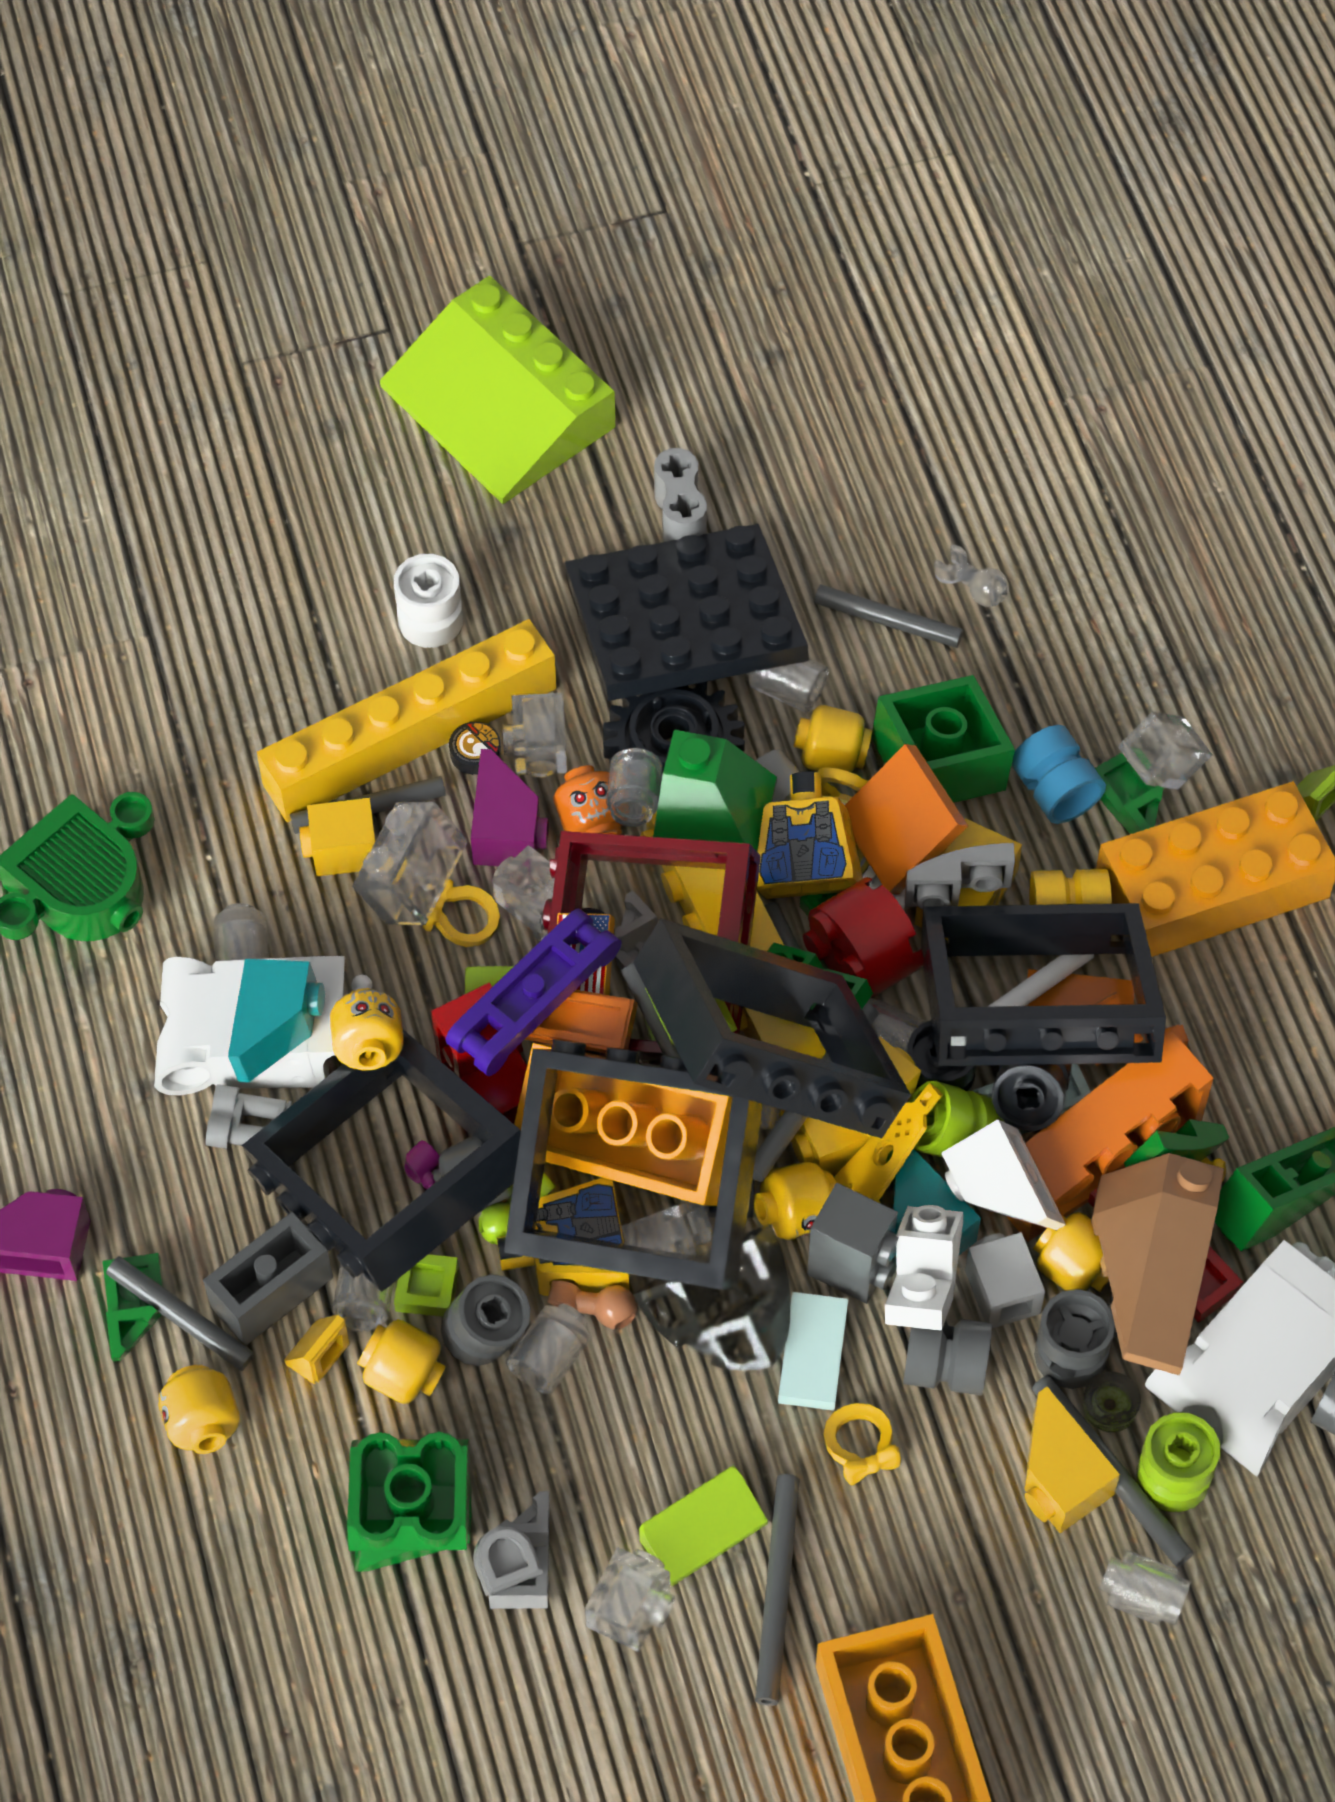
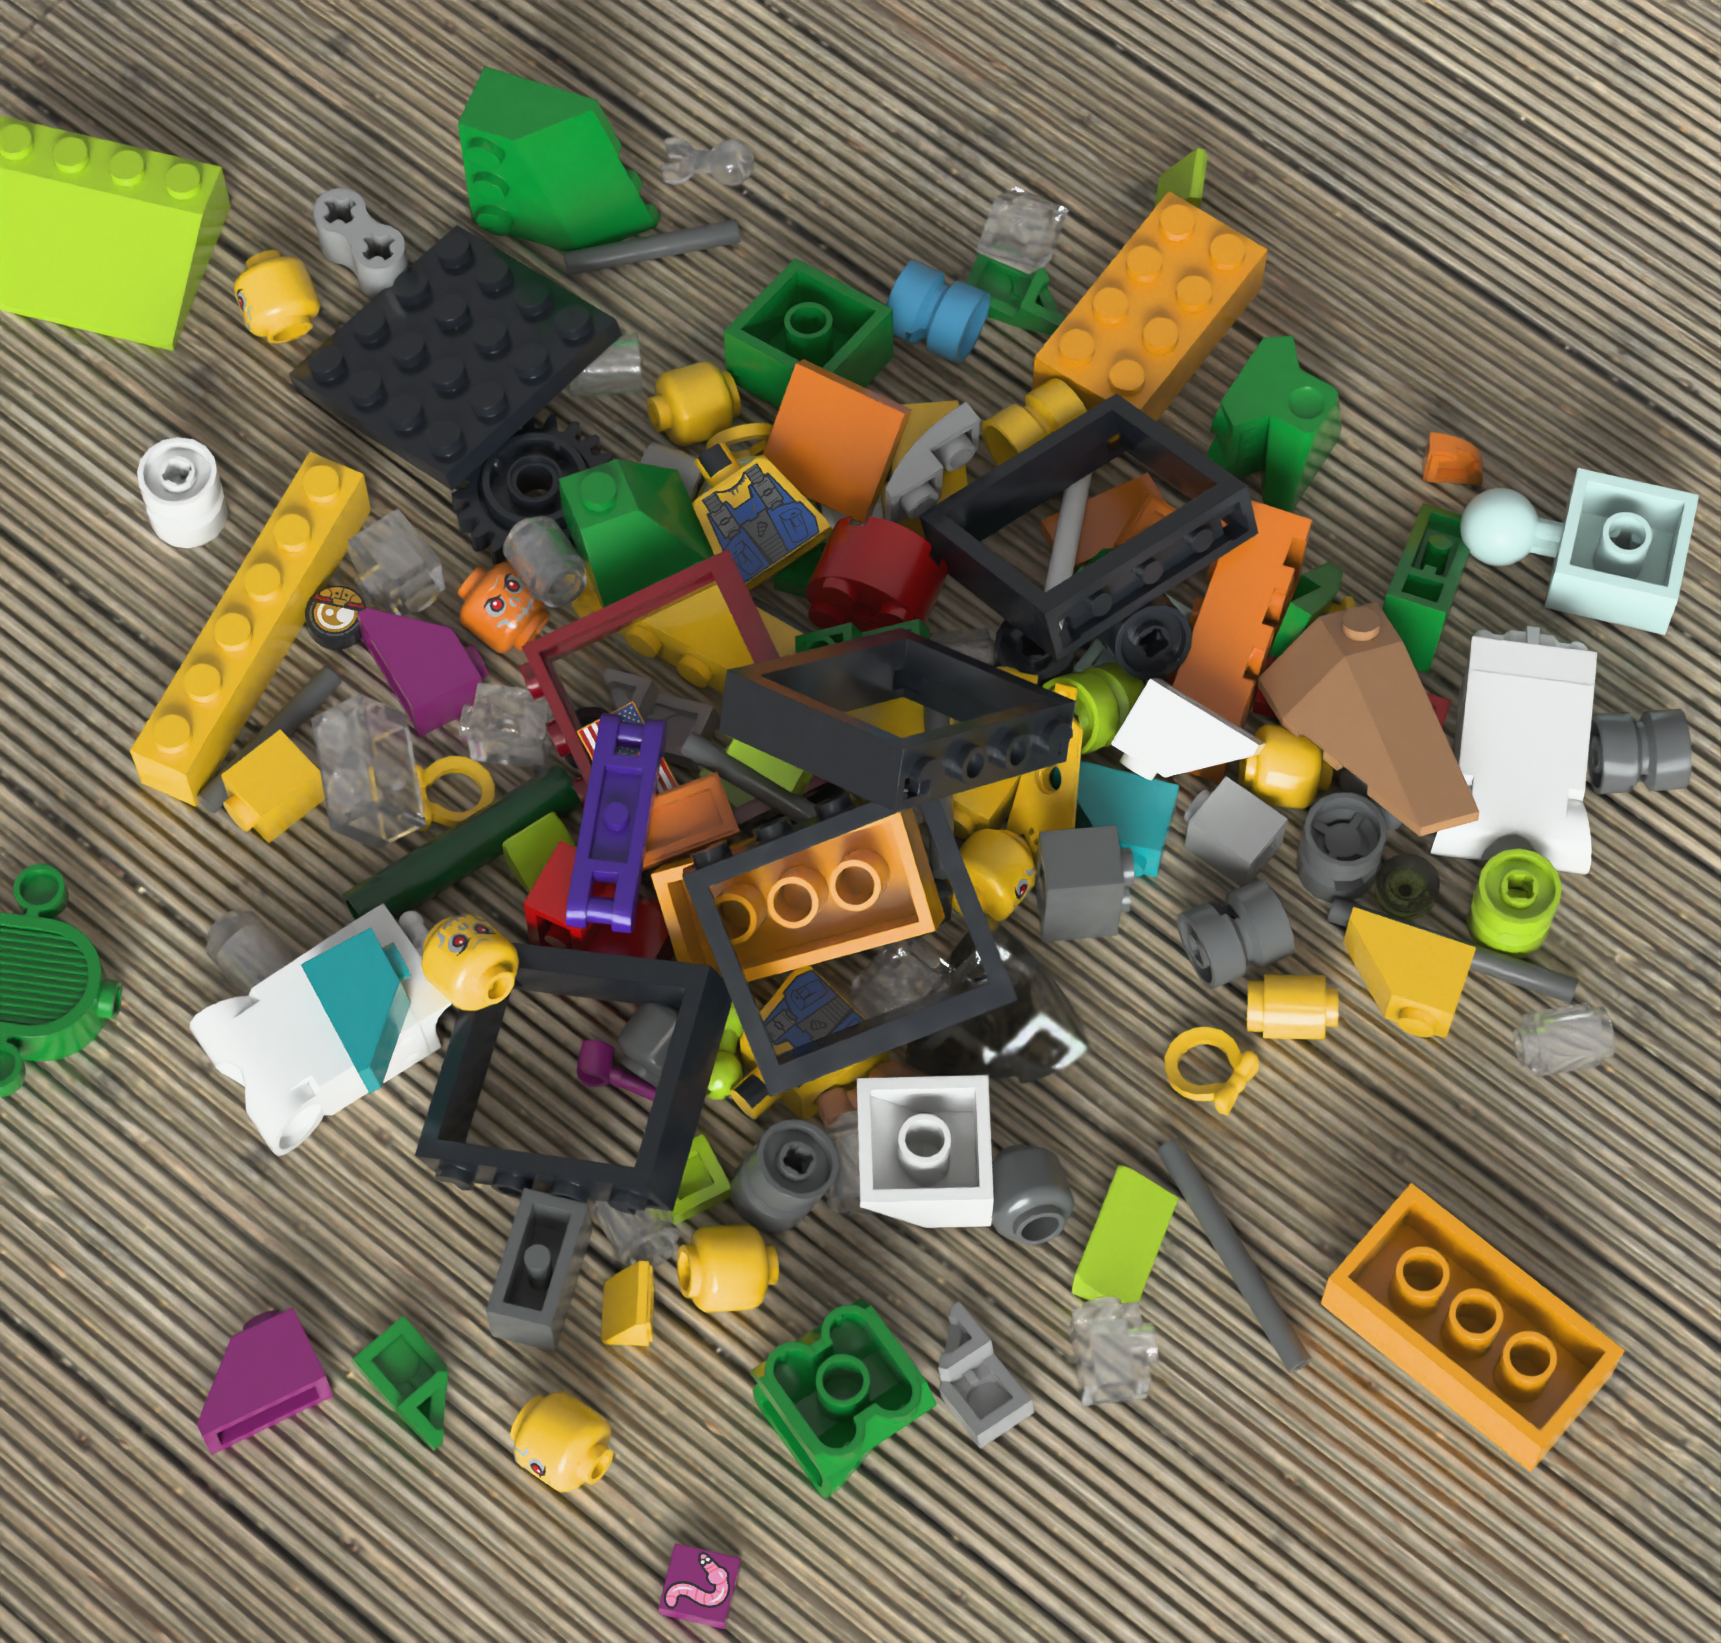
camera: 35 degrees left, 5 degrees up
dark grey bar [106,1256,255,1371] -> none
light grey piece [205,1084,292,1149] -> none
light grey tile [473,1526,543,1596] -> none
light aqua tile [778,1292,848,1411] -> none
white slope [885,1205,963,1330] -> none
none -> yellow head [233,250,320,344]
none -> dark green piece [342,763,582,920]
none -> green wedge [458,66,661,252]
none -> magenta tile [658,1543,741,1629]
none -> white slope [857,1075,994,1228]
none -> dark grey head [991,1144,1075,1245]
none -> green piece [1207,336,1342,513]
none -> yellow brick [1247,974,1338,1039]

